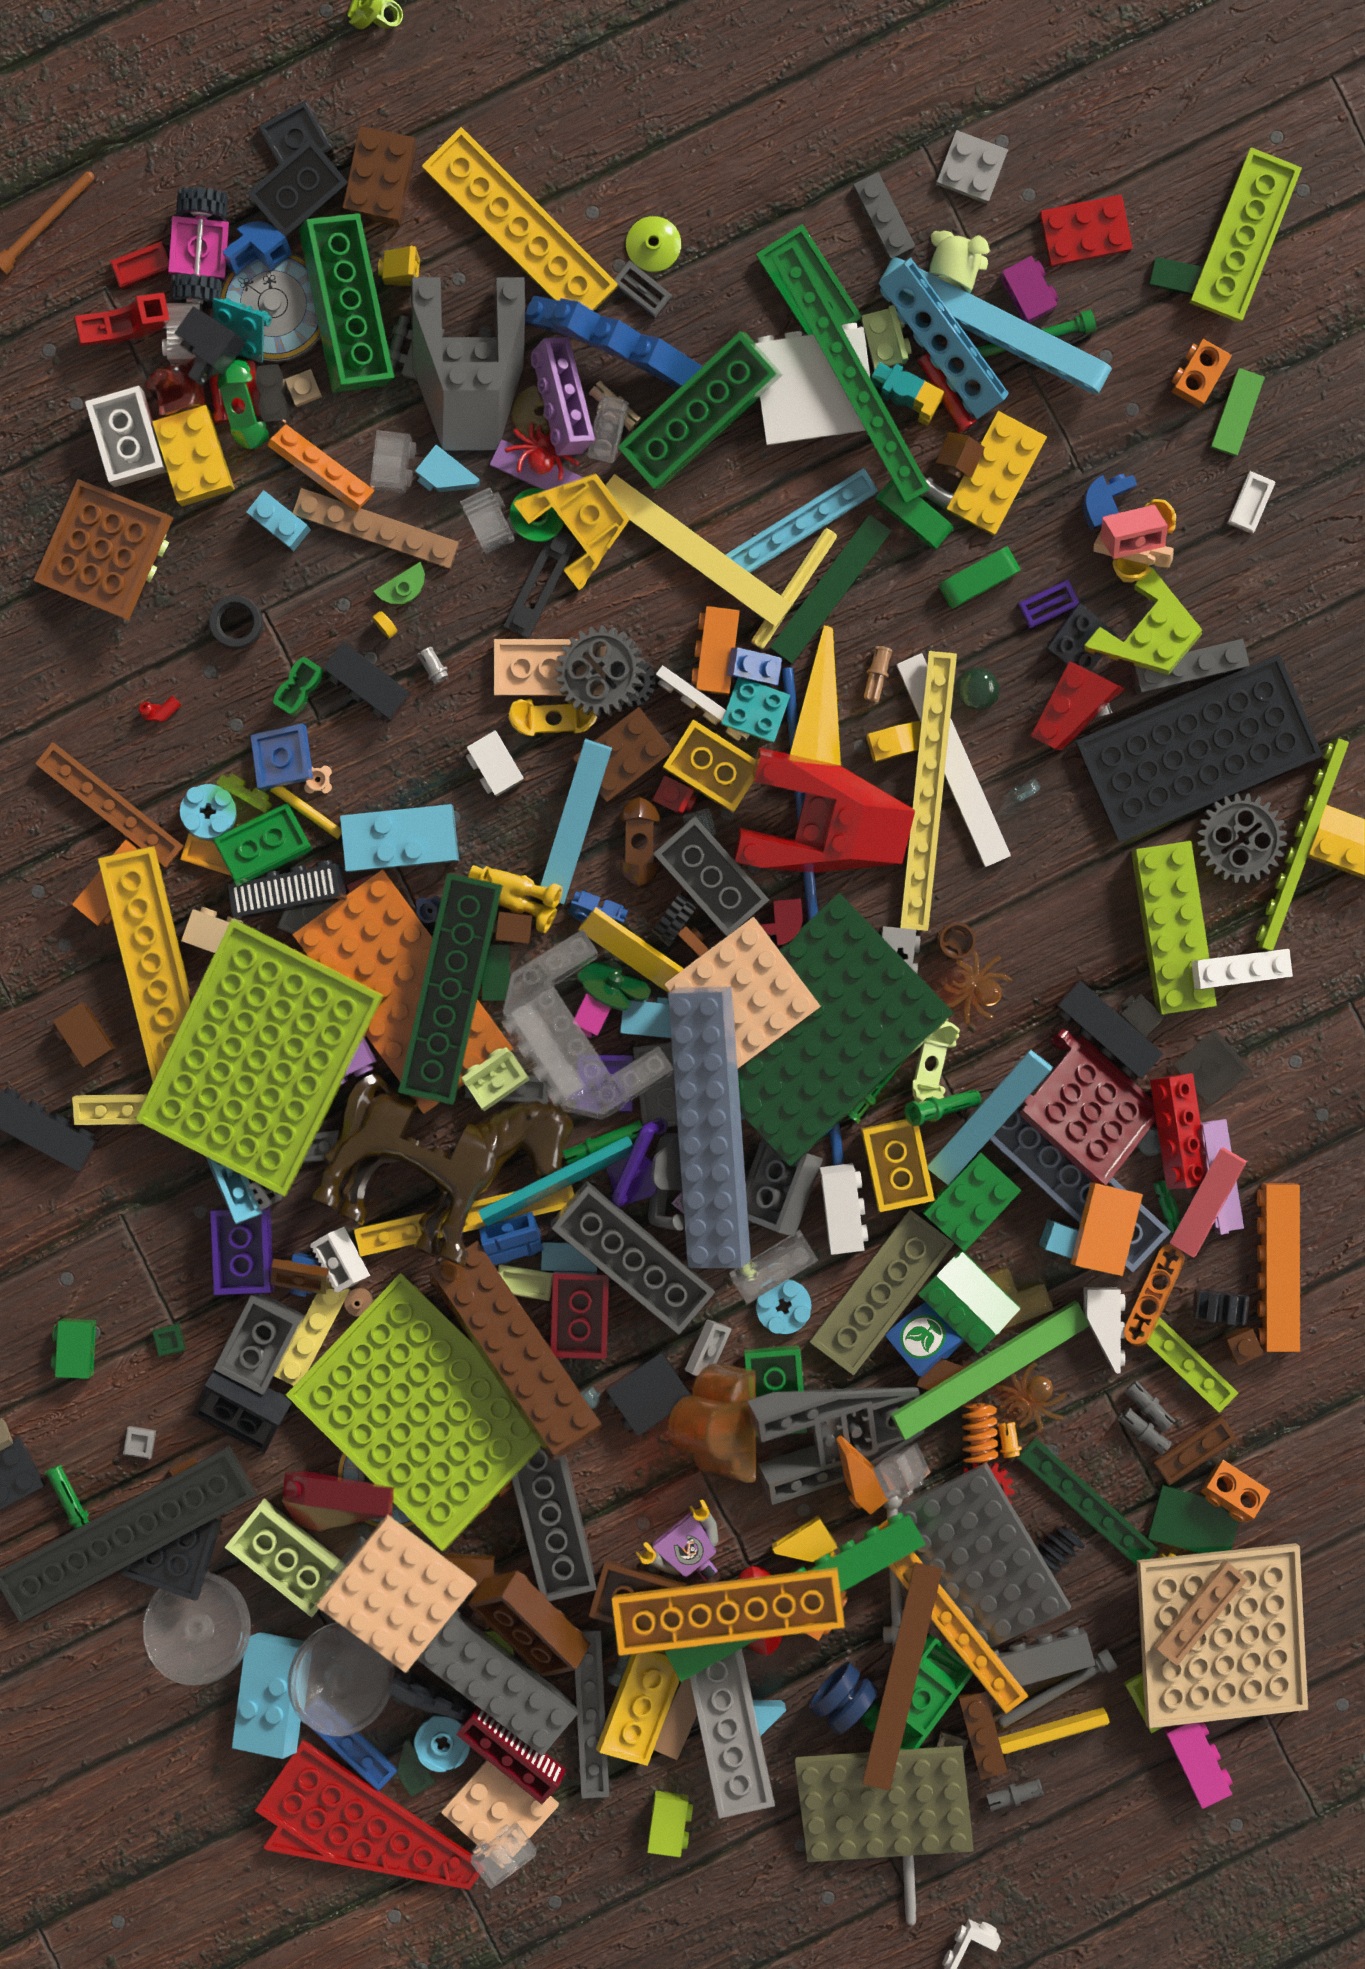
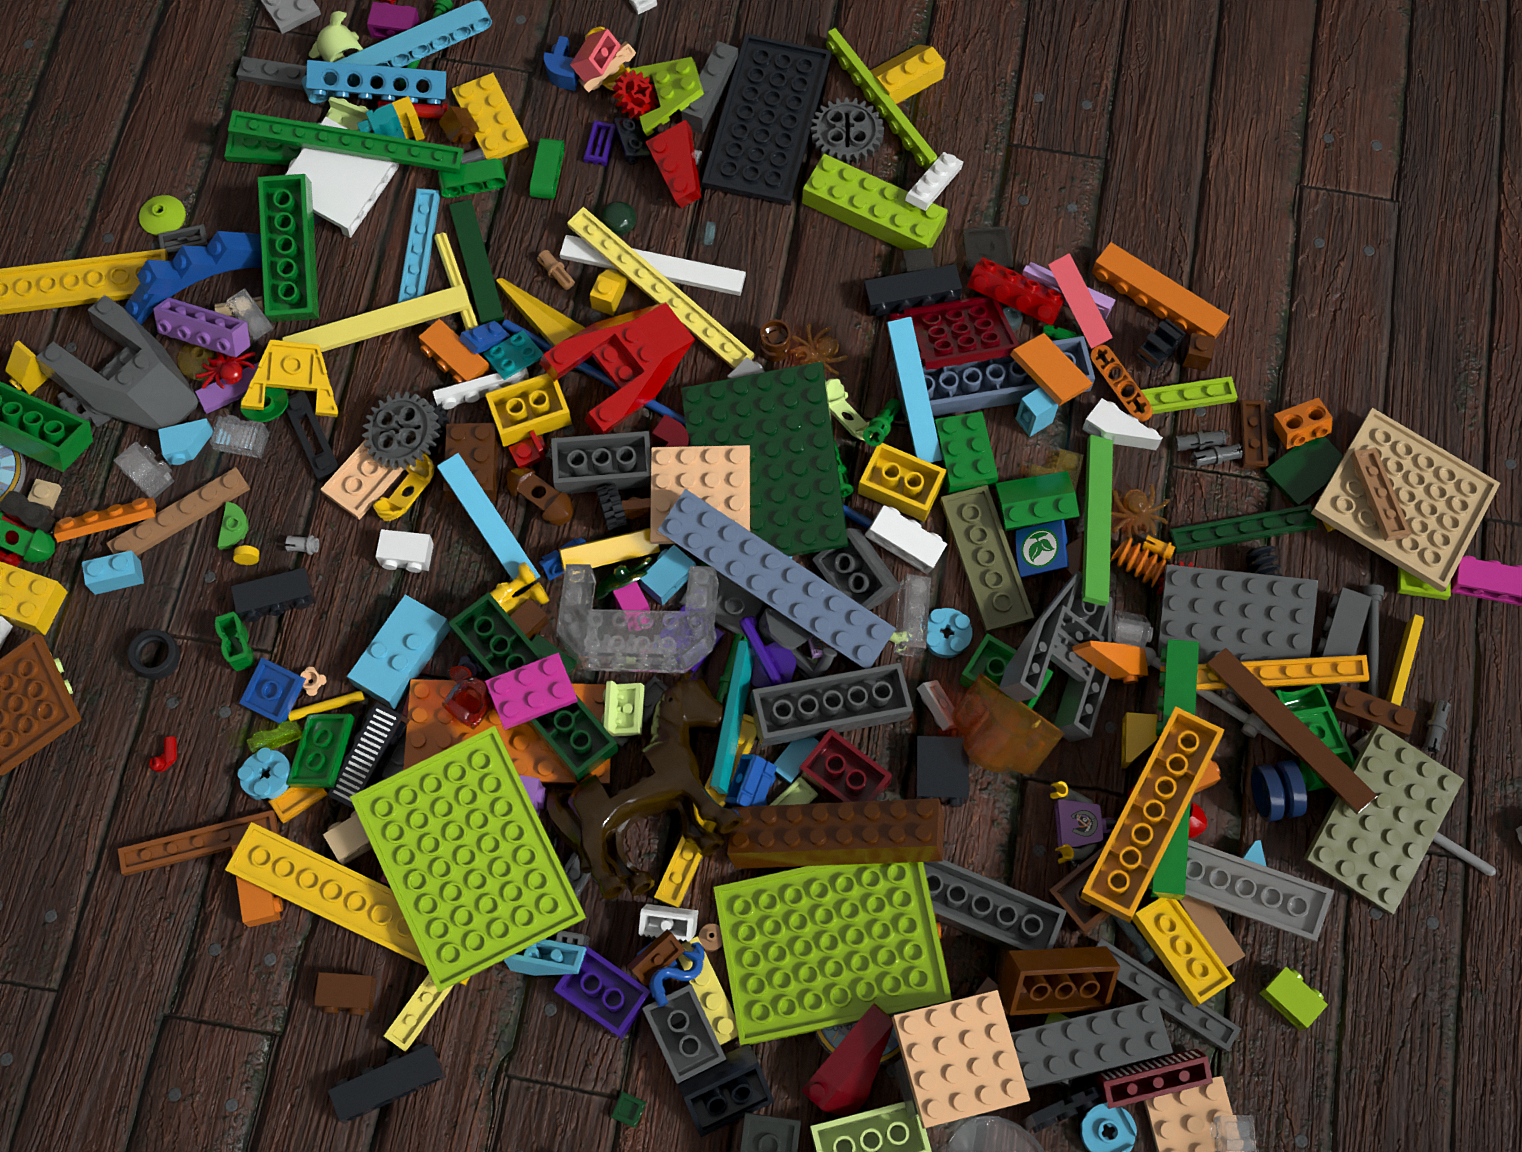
camera: 55 degrees left, 20 degrees down
none -> clear red piece [442,666,498,730]
none -> dark pink plate [485,653,578,730]
none -> red gear [612,70,659,120]
none -> blue animal [649,942,705,1007]

